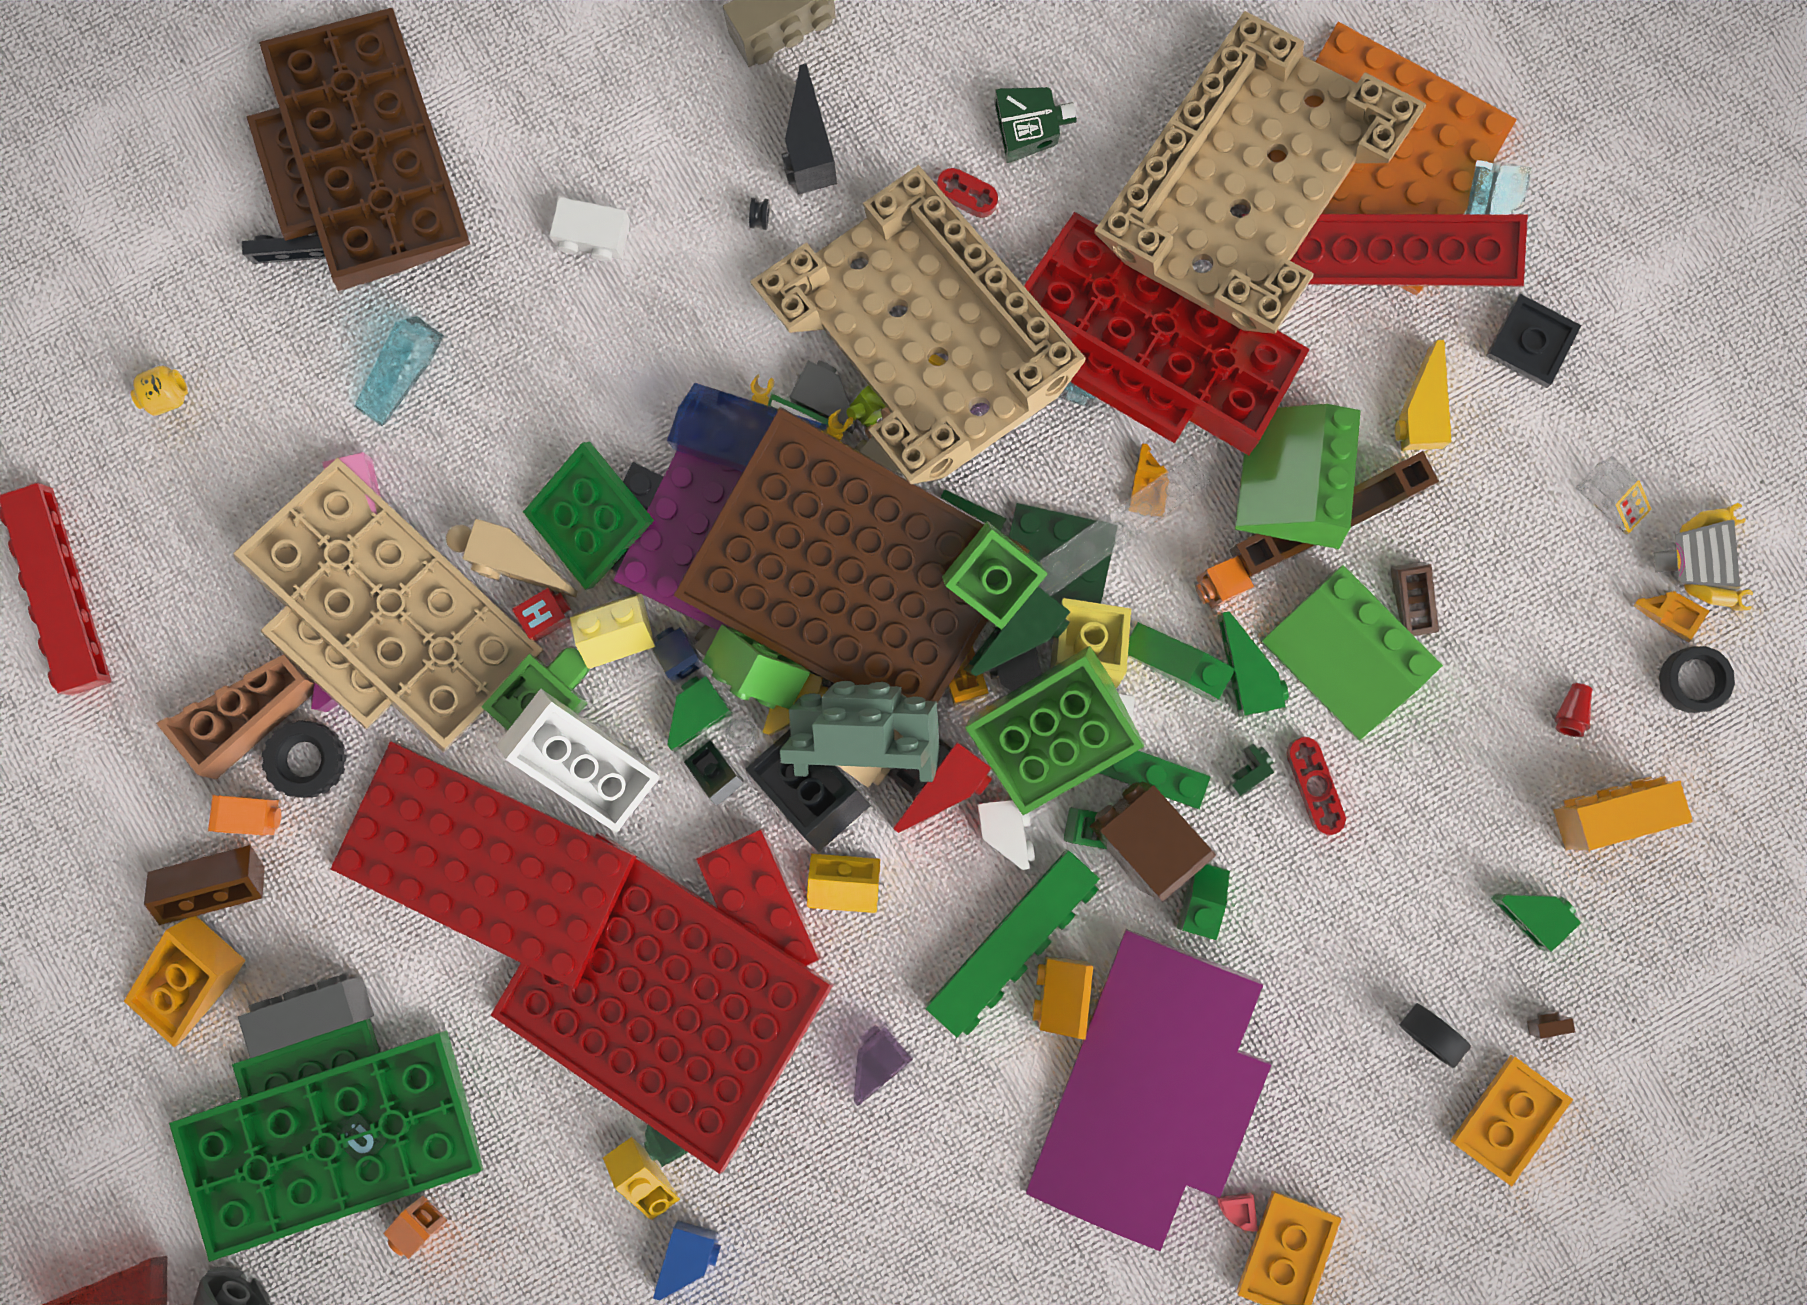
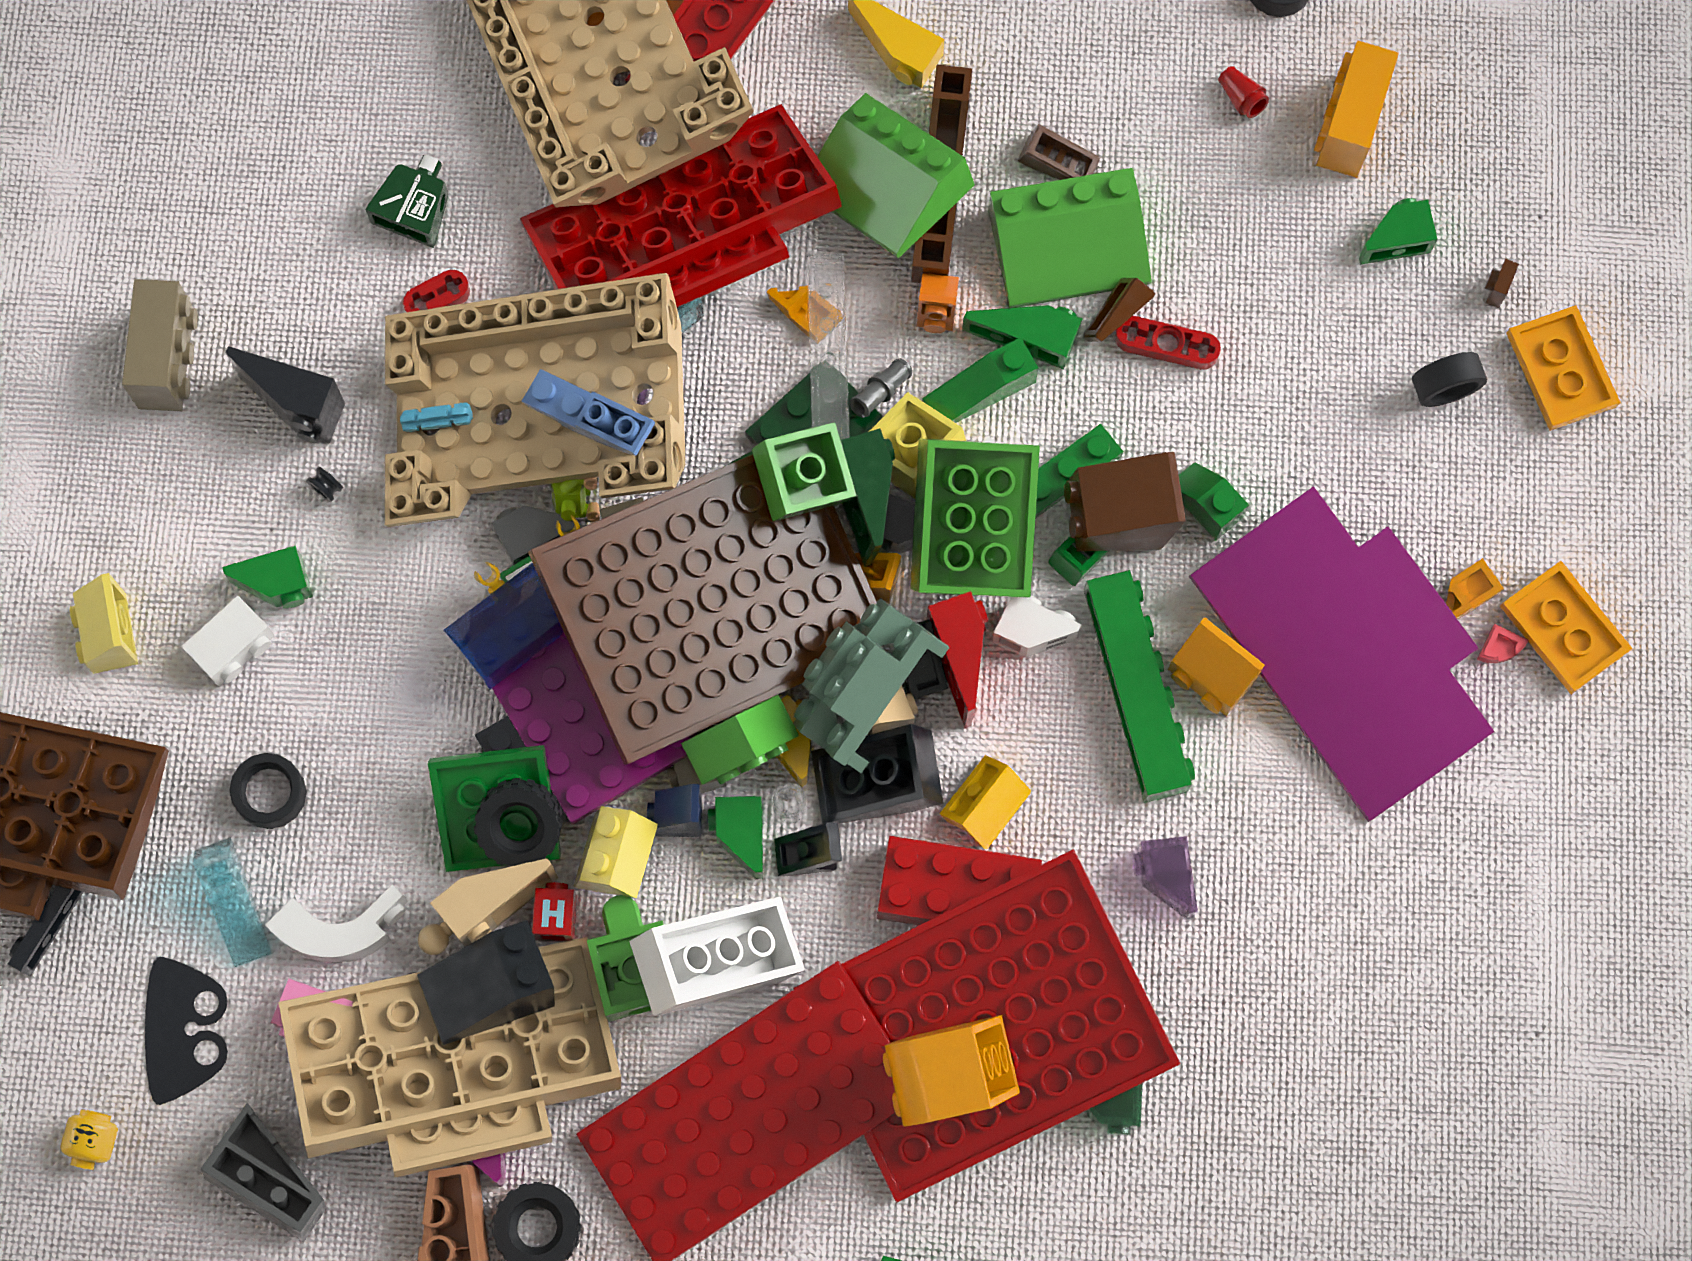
camera: 60 degrees left, 10 degrees down
yellow slope [602,1137,680,1220] -> none
blue slope [653,1220,722,1301] -> none
dark green bracket [1227,744,1275,797] -> none
none -> light yellow slope [69,573,138,674]
none -> black piece [145,957,228,1105]
none -> dark grey wedge [200,1103,326,1242]
none -> green slope [222,545,313,609]
none -> black tyre [229,753,307,829]
none -> white arch [265,884,408,963]
none -> medium azure axle [400,402,473,432]
none -> black slope [417,920,555,1045]
none -> black tyre [474,778,563,867]
none -> medium blue slope [522,369,655,456]
none -> dark grey pin [850,358,912,418]
none -> light orange brick [883,1015,1020,1126]
none -> reddish brown slope [1083,278,1156,342]
none -> light orange slope [1446,558,1504,619]

